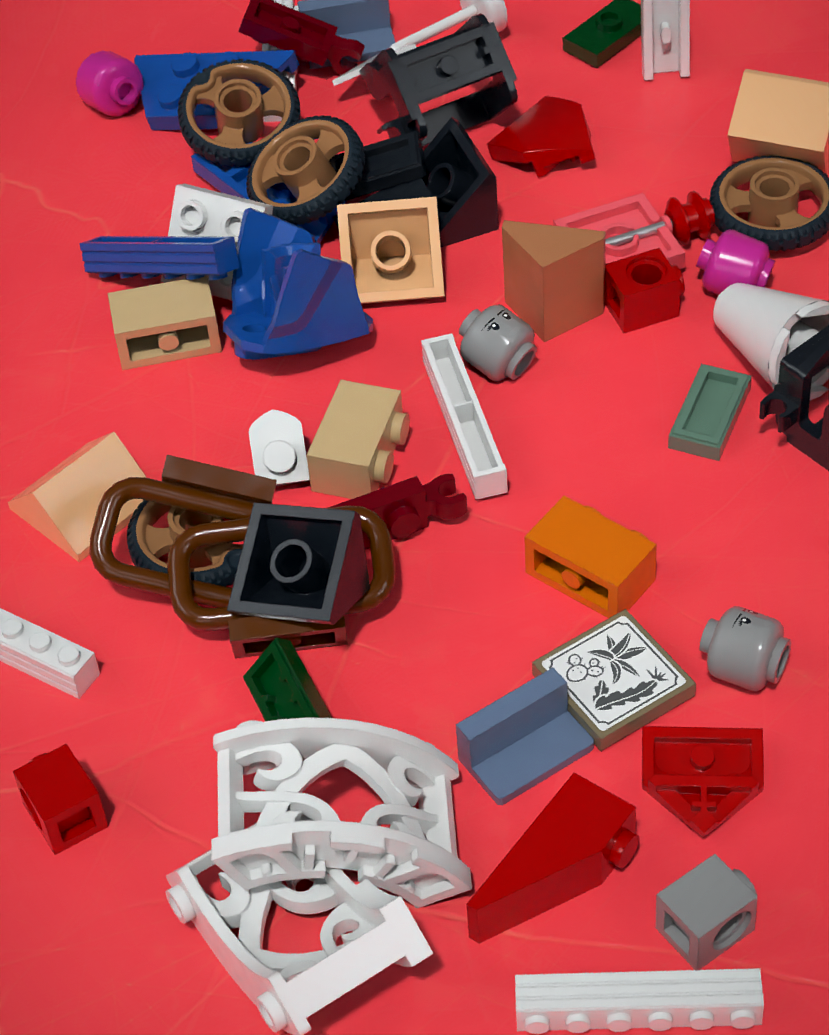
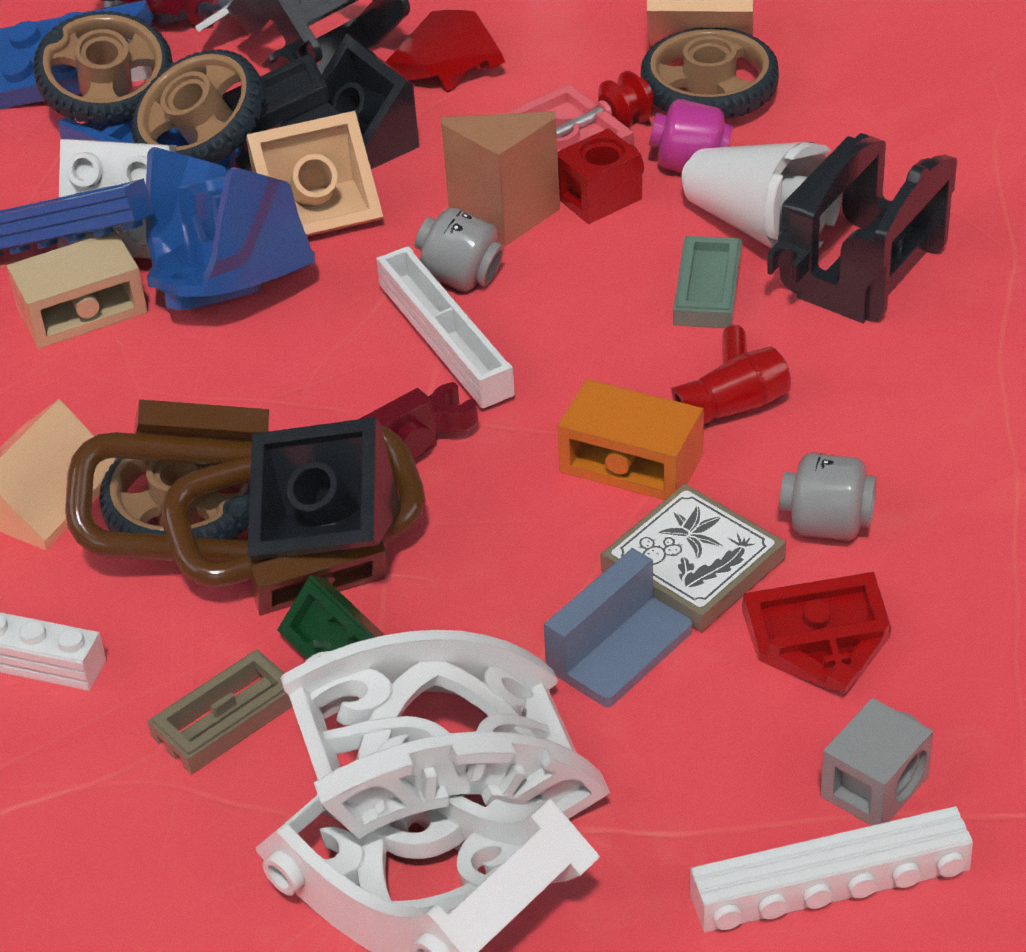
camera: 15 degrees left, 5 degrees down
red brick [13,743,109,855] -> none
white plate [249,409,310,486] -> none
tan brick [306,380,410,499] -> none
red slope [466,772,640,943] -> none
none -> dark tan tile [147,649,293,775]
none -> red piece [671,324,791,425]

